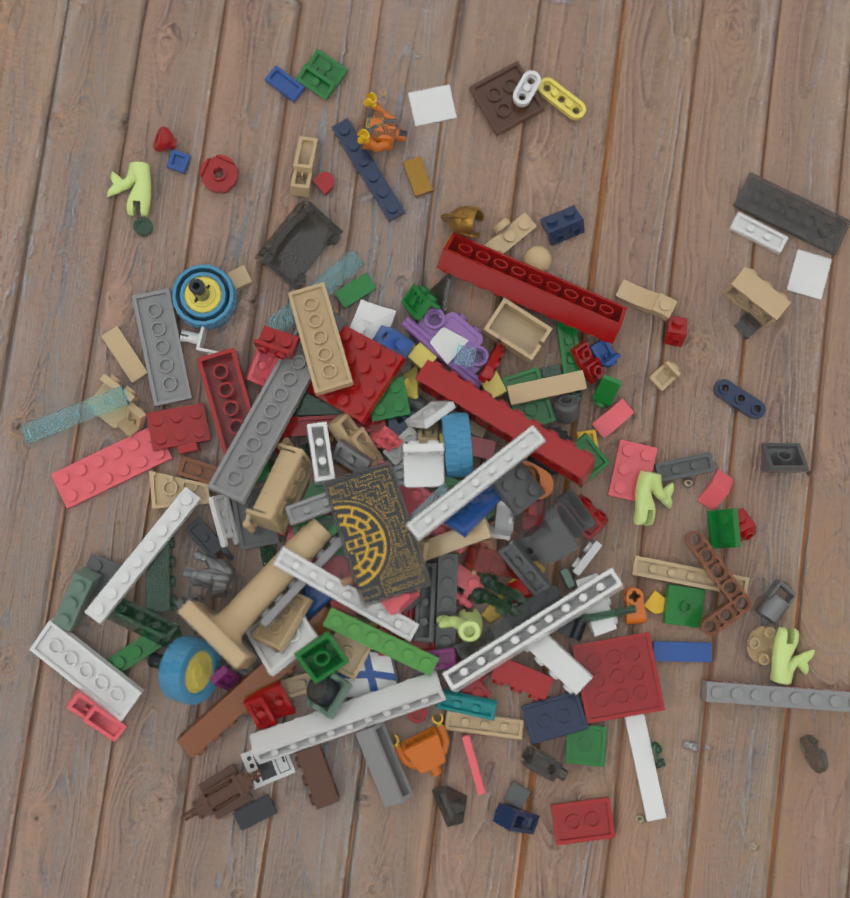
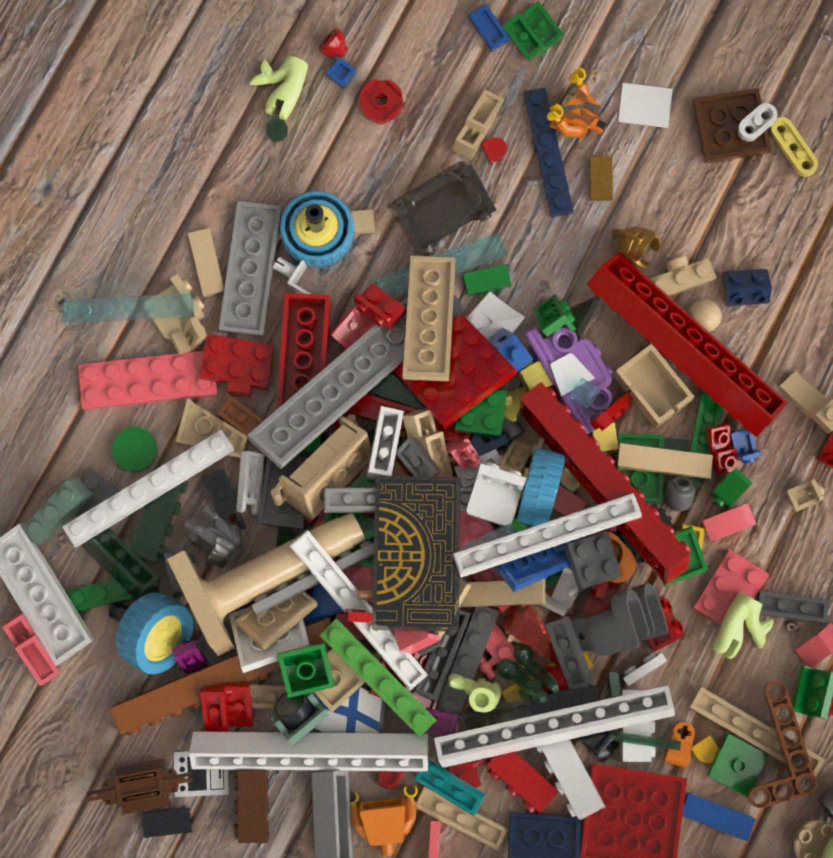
camera: 25 degrees right, 5 degrees down
white tile [405,400,456,429] -> none
none -> green tile [112,427,158,472]
none -> red tile [345,609,372,623]

